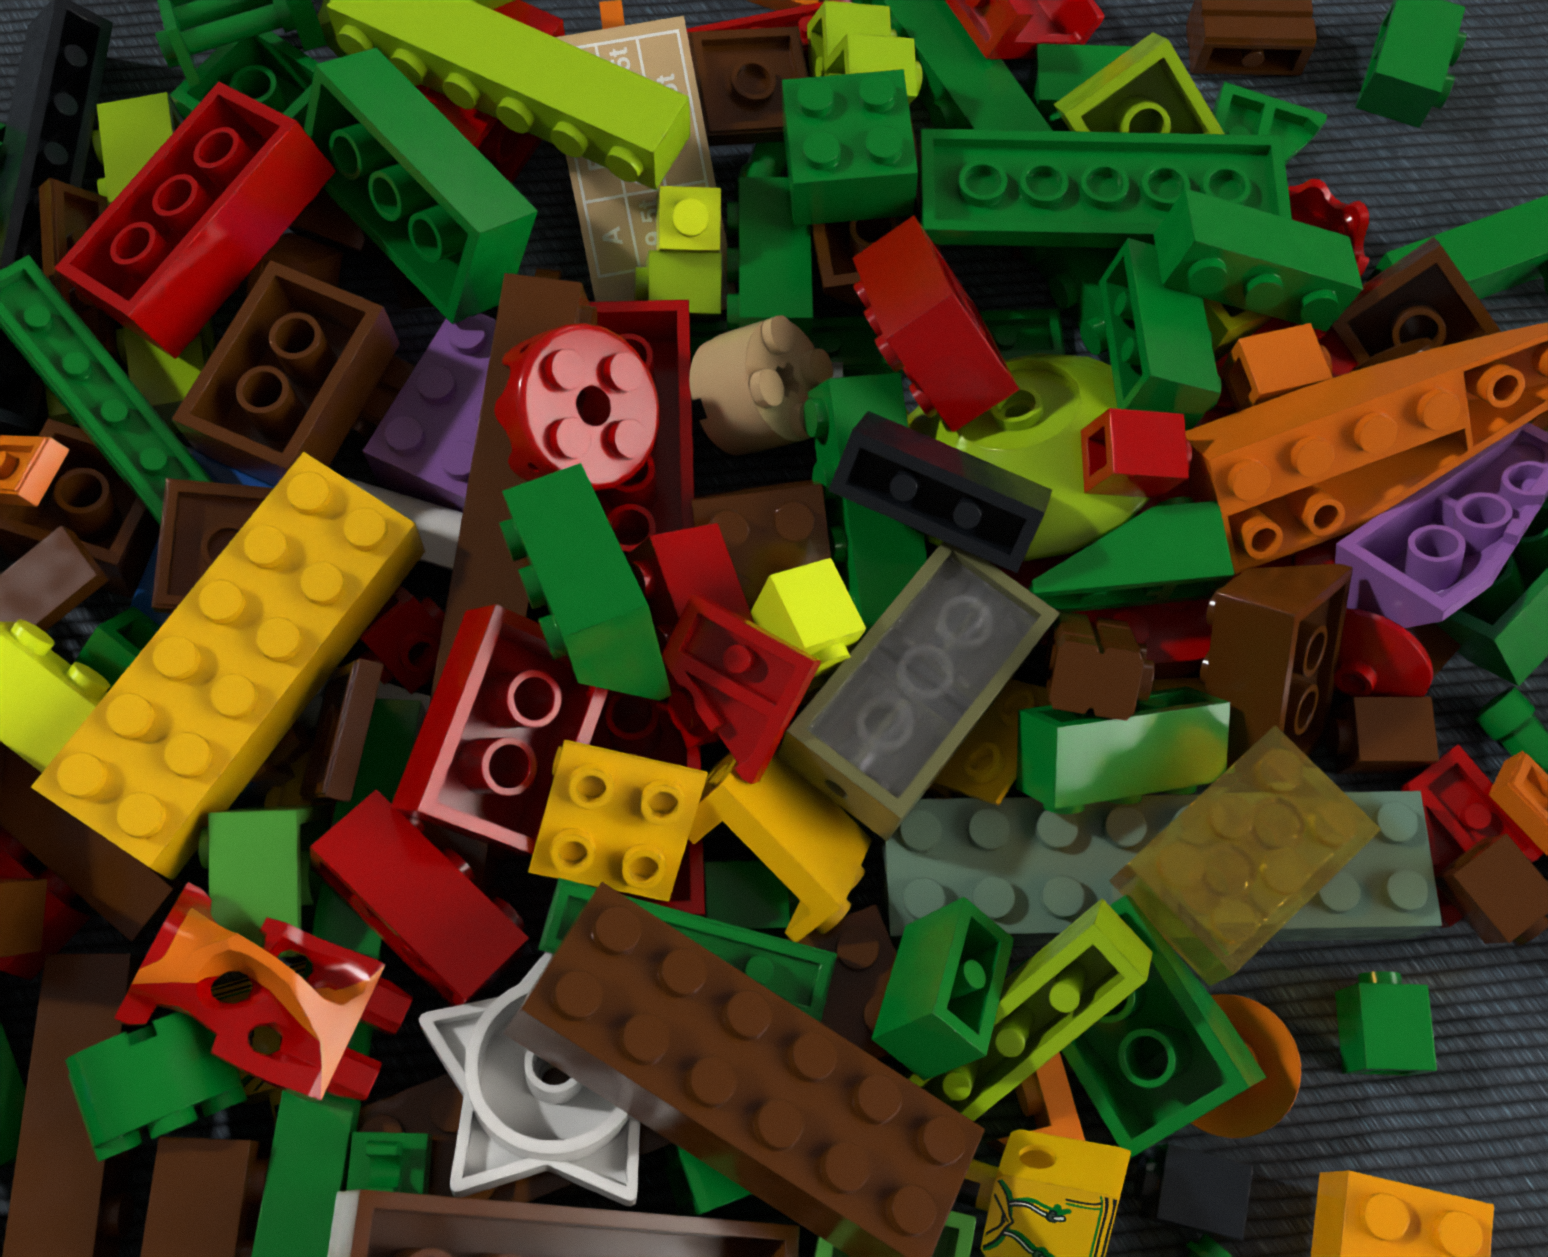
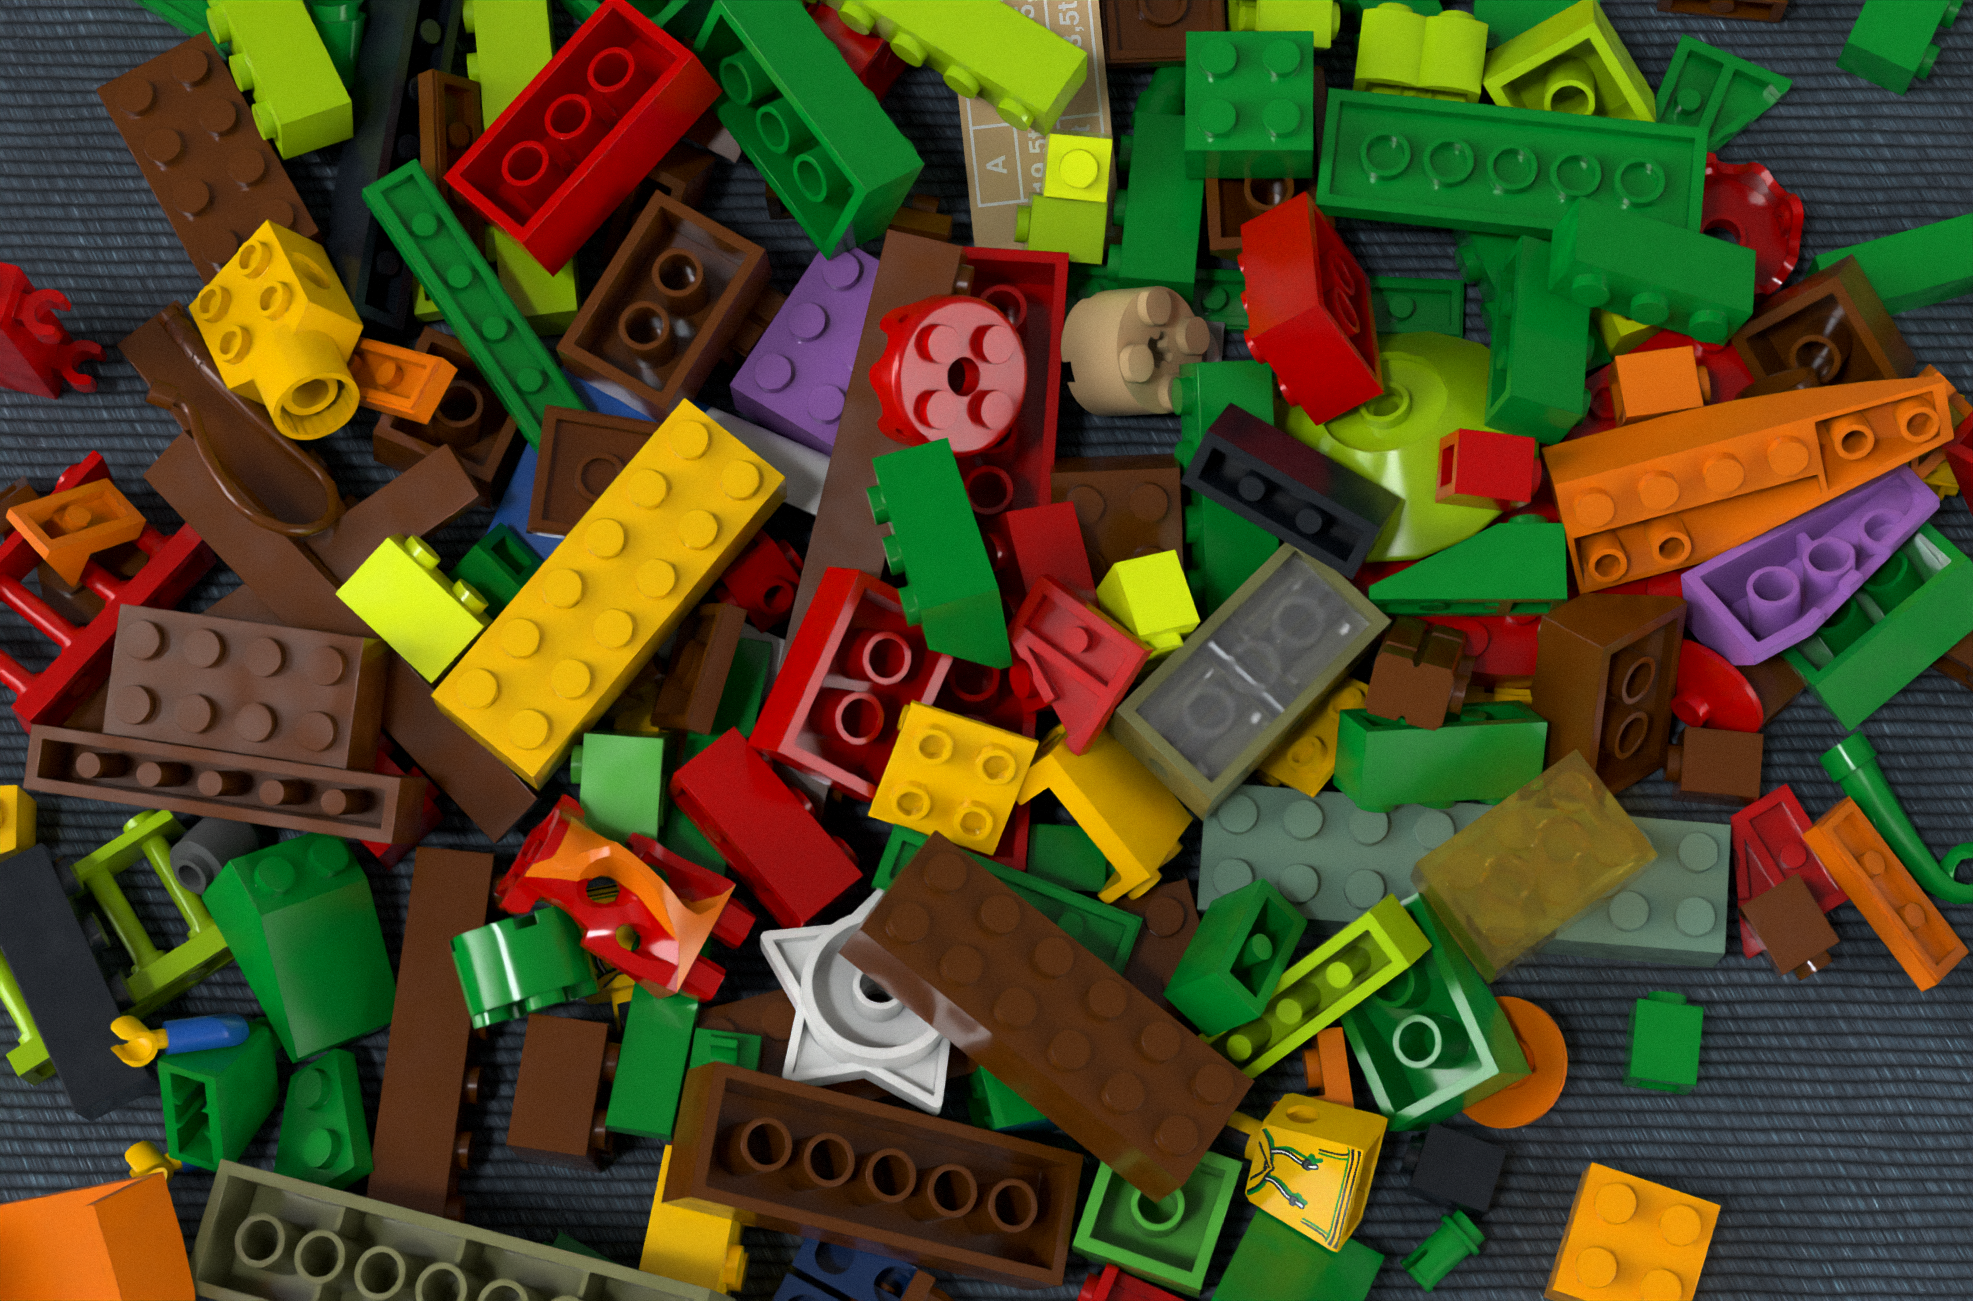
camera: 15 degrees right, 5 degrees up
none -> lime brick [1353,2,1489,103]

